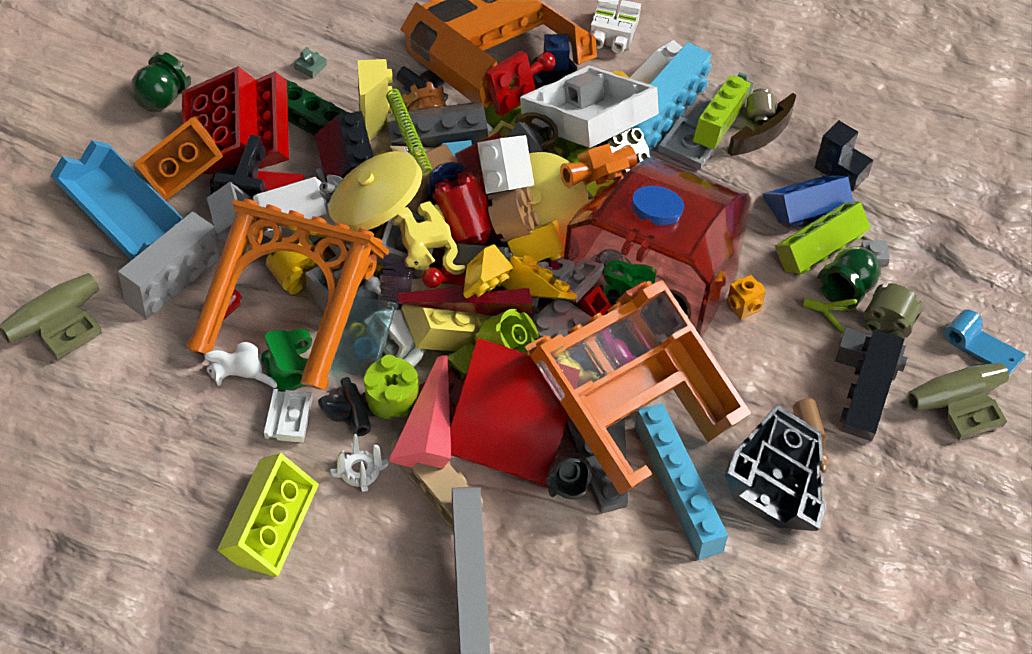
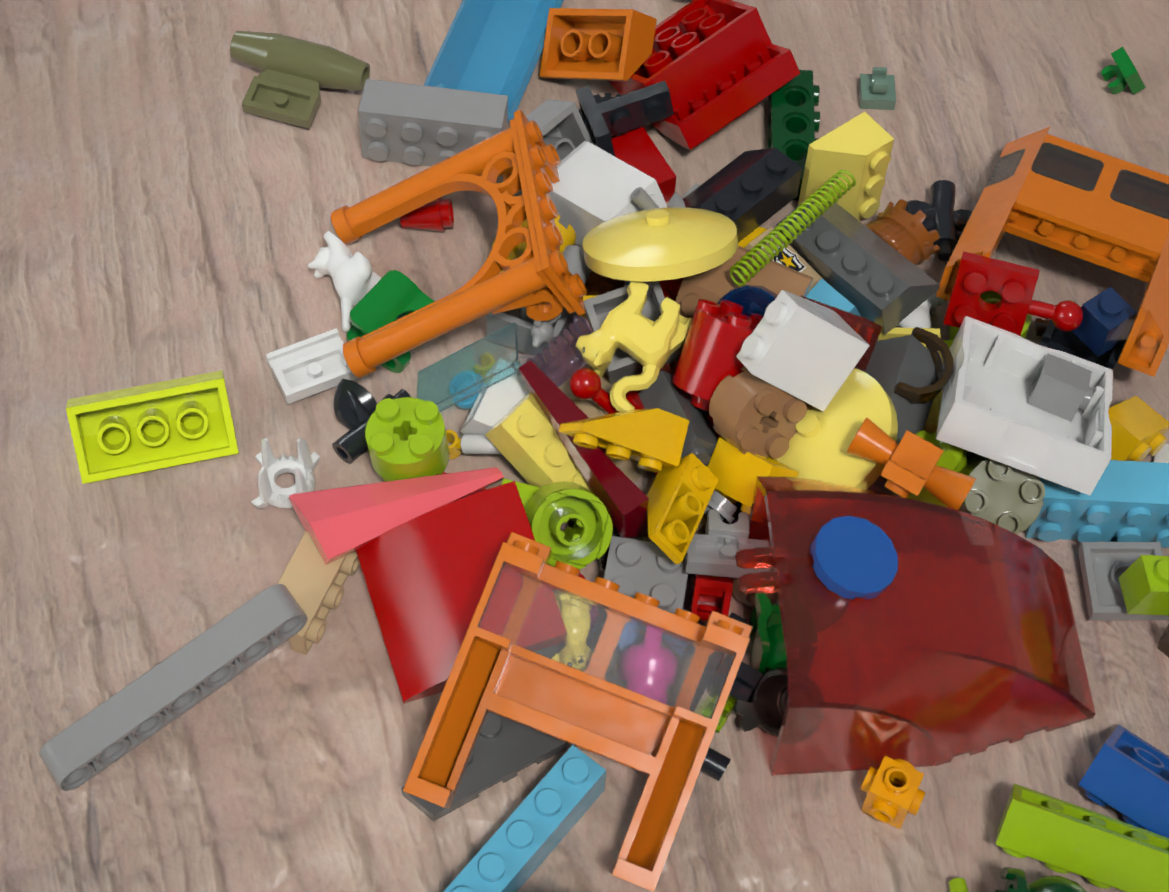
camera: 60 degrees right, 5 degrees up
pearl dark grey hat [546,451,592,499] -> none

